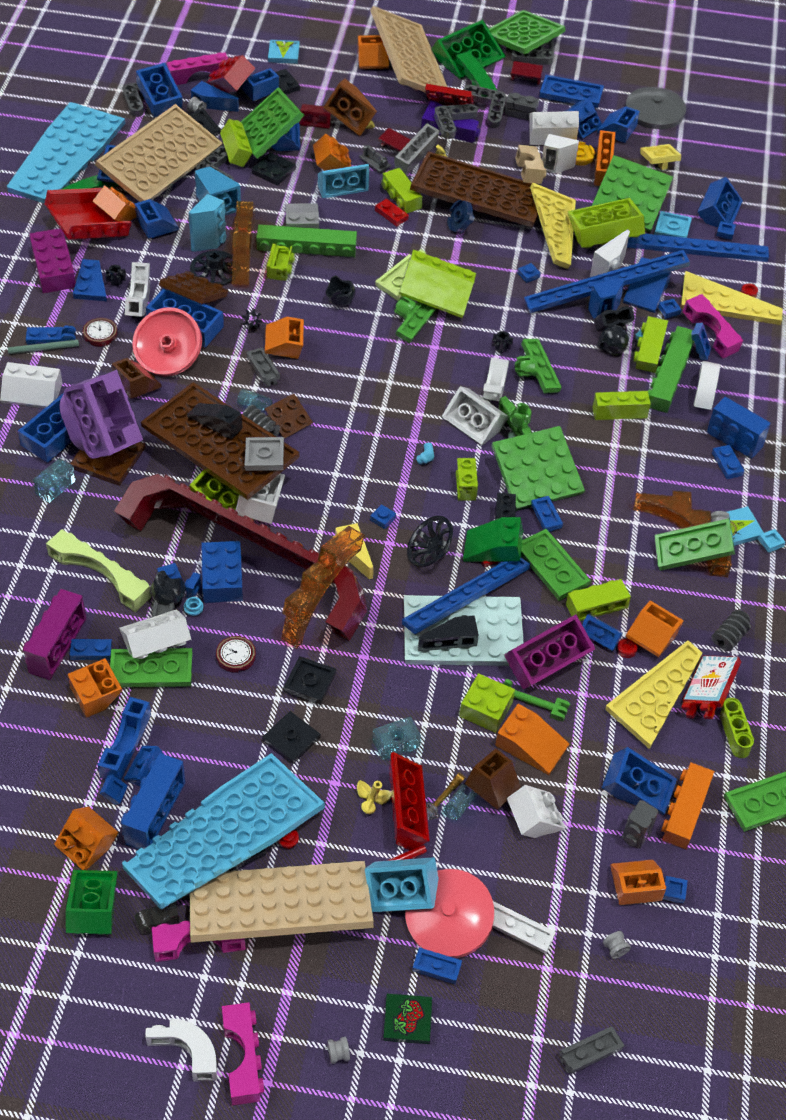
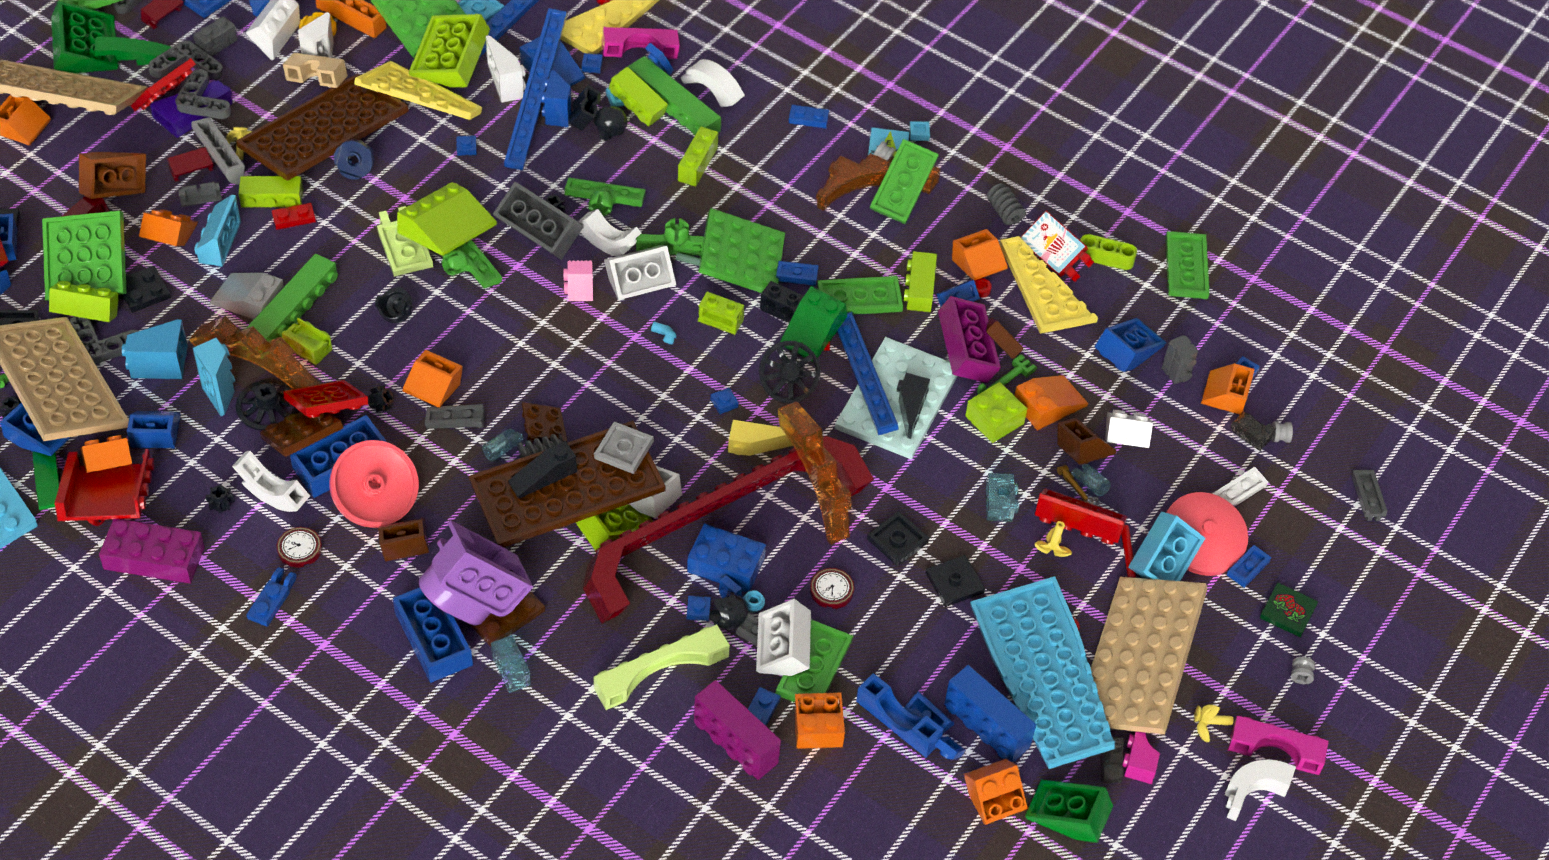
camera: 65 degrees left, 0 degrees up
white slope [0,362,62,408] -> none
sand green bar [8,340,79,354] -> none
blue wing [73,259,107,302] -> none
orange brick [661,762,714,850] -> none
blue brick [707,397,771,459] -> none
none -> red plate [283,380,368,418]
none -> dark grey brick [493,182,583,260]
none -> bright pink brick [564,260,593,301]
none -> reddish brown slope [986,318,1023,359]
none -> light yellow plant [1194,705,1234,743]
none -> clear smoke leg [1231,412,1275,451]

